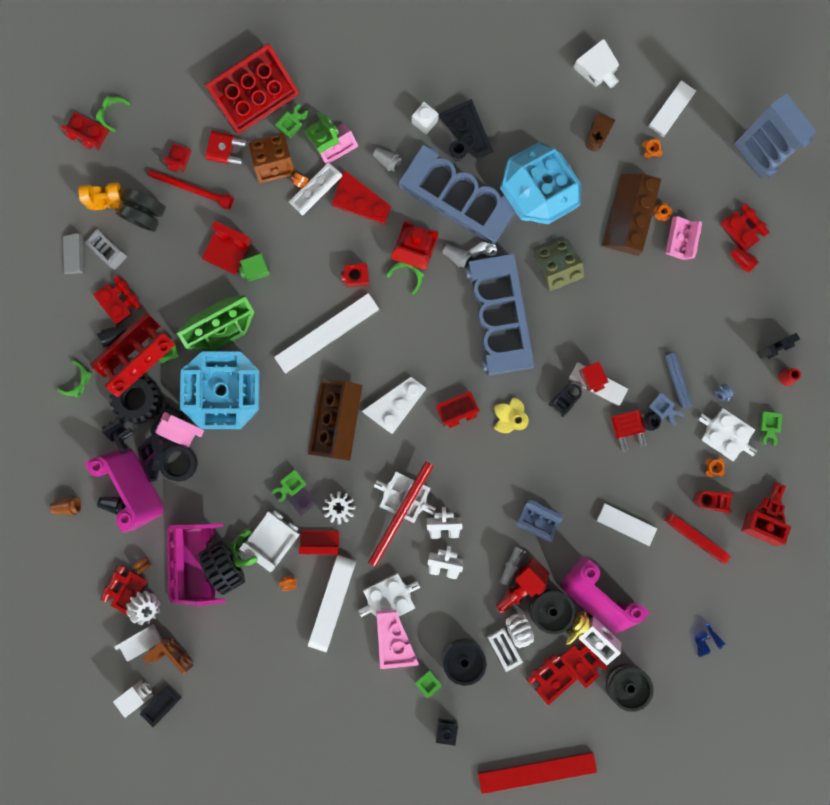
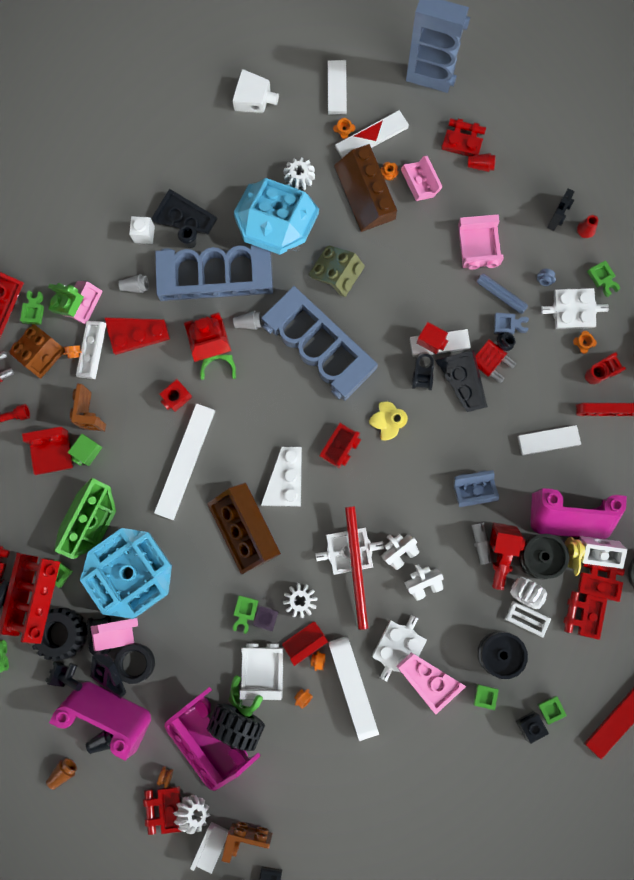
camera: 25 degrees left, 5 degrees down
white arm [469,242,497,259] -> none
reddish brown piece [585,112,616,151] -> none
none -> dark orange bracket [70,383,106,432]
none -> white gear [283,157,315,191]
none -> orange plate [311,651,325,671]
none -> white tile [335,110,409,158]
none -> black wing [435,350,488,412]
none -> bright pink panel [458,214,504,270]
none -> bright green plate [537,696,567,725]

